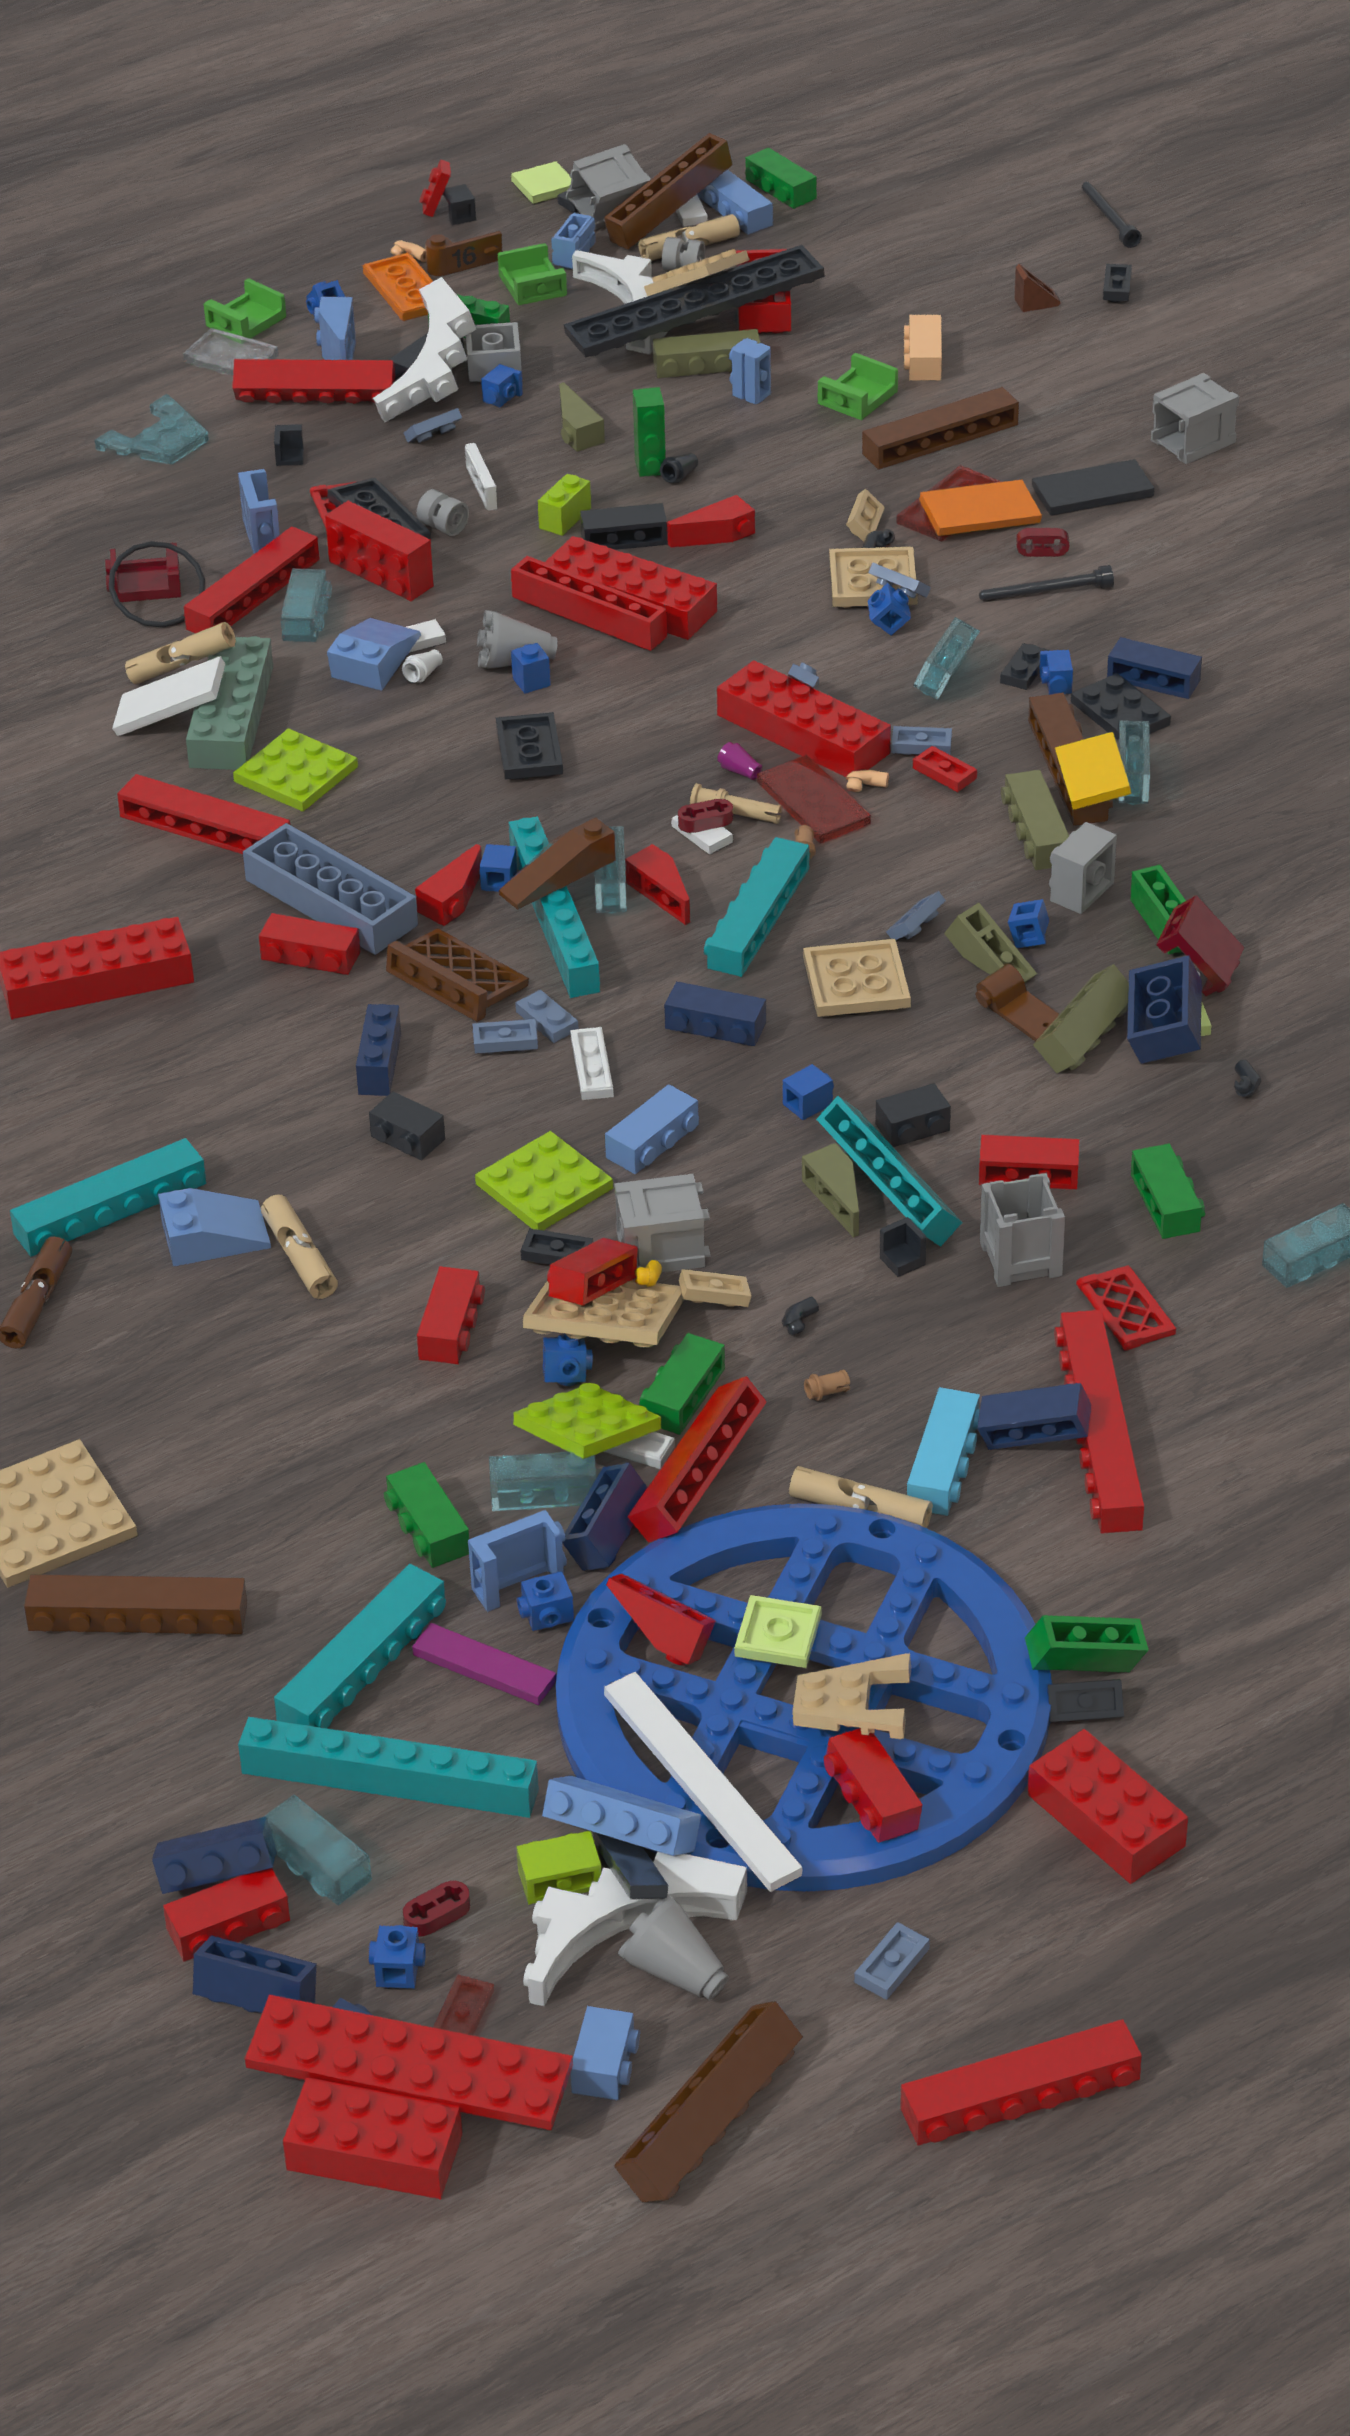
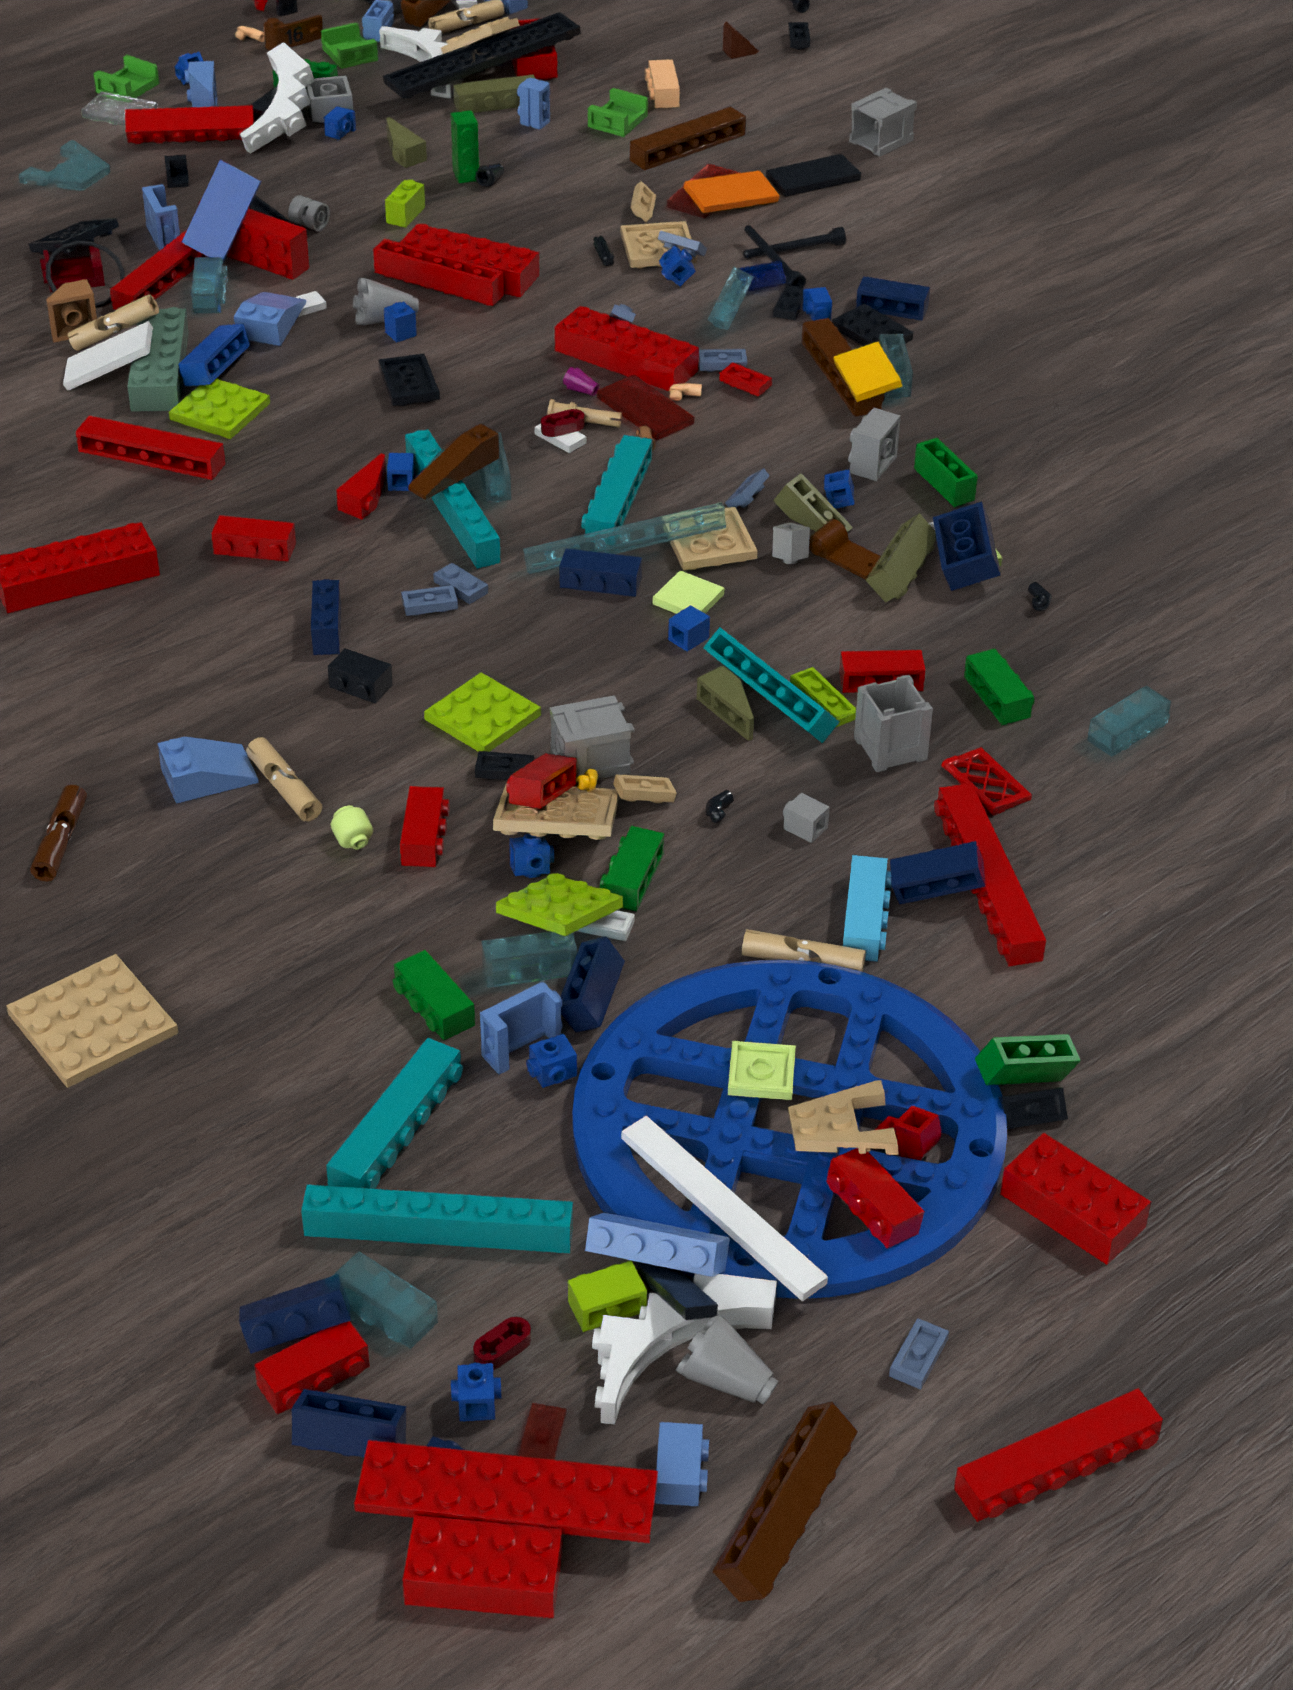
camera: 10 degrees left, 0 degrees up
teal brick [10,1138,207,1257] -> none
reddish brown brick [24,1575,247,1634] -> none
sand blue brick [243,823,418,955] -> none
orange tile [362,252,433,321] -> none
reddish brown fence [386,928,529,1022] -> none
white cone [402,650,443,683] -> none
sand blue plate [404,408,462,443] -> none
magenta tile [412,1623,557,1706] -> none
white tile [465,443,497,511] -> none
white tile [570,1027,614,1100] -> none
black brick [580,503,668,550] -> none
medium blue brick [605,1084,699,1174] -> none
red slope [606,1573,716,1666] -> none
red slope [625,844,690,925] -> none
red brick [627,1376,767,1543] -> none
light grey wheel [662,237,705,271] -> none
red slope [667,495,755,548] -> none
medium nougat pin [804,1370,850,1401] -> none
black arm [862,529,895,548] -> none
black brick [875,1083,951,1147] -> none
black panel [880,1217,926,1277] -> none
olive brick [1001,770,1069,870] -> none
dark red beam [1016,528,1070,557] -> none
dark red panel [1156,895,1245,996] -> none
none -> black plate [28,218,120,255]
none -> medium nougat slope [46,279,97,343]
none -> blue brick [178,324,250,386]
none -> tile [182,160,262,264]
none -> yellowish green head [330,805,373,850]
none -> clear light blue tile [523,502,726,574]
none -> black axle [593,235,615,266]
none -> yellowish green tile [653,571,725,614]
none -> clear blue plate [737,261,786,292]
none -> black piece [744,225,806,289]
none -> light grey brick [772,523,810,564]
none -> light grey brick [783,793,830,843]
none -> lime tile [790,667,856,727]
none -> red brick [875,1105,941,1161]

